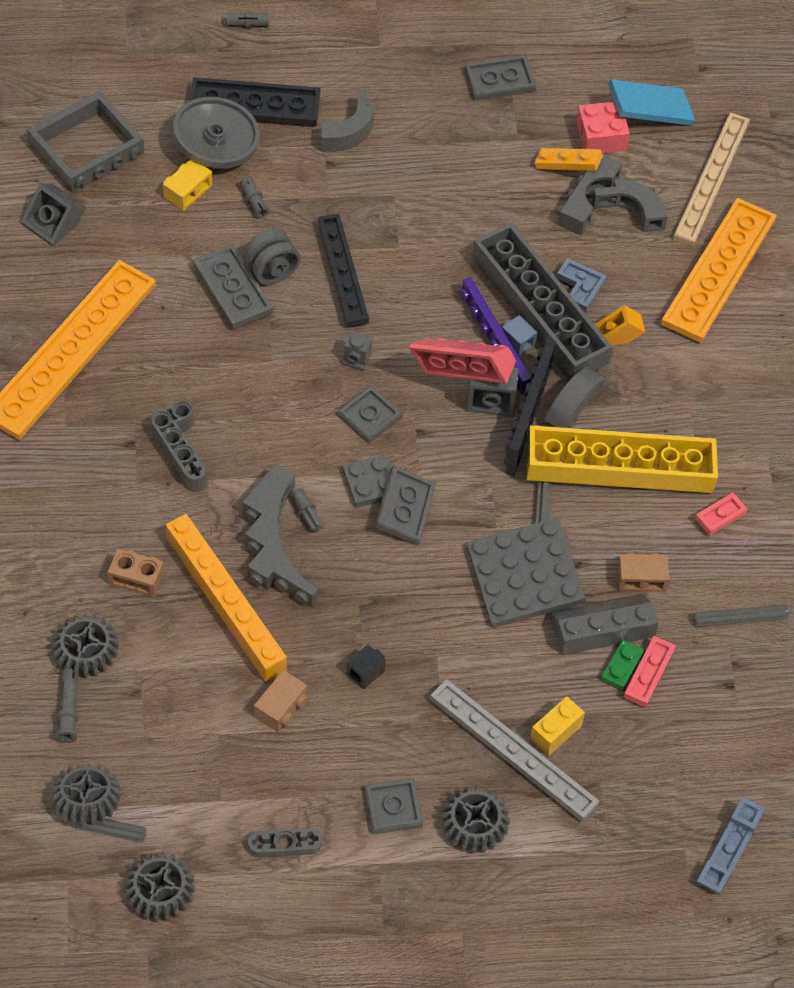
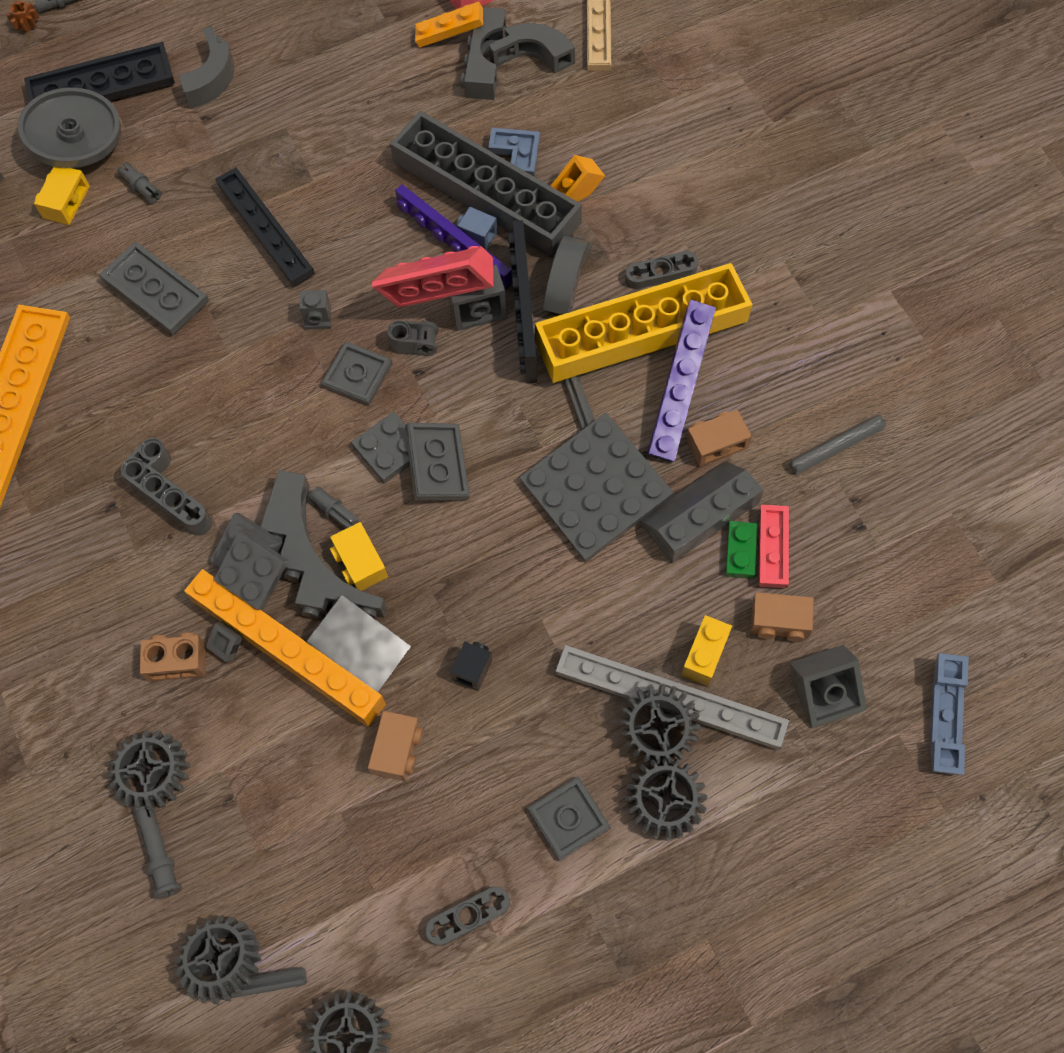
camera: 15 degrees left, 10 degrees up
dark grey wheel [243,228,301,285] -> none
light orange plate [661,198,777,343] -> none
coral plate [695,493,748,536] -> none
none -> dark orange gear [6,1,39,31]
none -> dark grey plate [206,621,243,662]
none -> dark grey bracket [210,513,289,610]
none -> tile [306,595,411,692]
none -> yellow brick [330,522,388,591]
none -> dark grey piece [387,320,439,356]
none -> dark grey gear [620,683,701,765]
none -> dark grey beam [625,251,698,289]
none -> plate [647,300,716,462]
none -> medium nougat brick [750,592,814,642]
none -> dark grey slope [790,645,867,728]

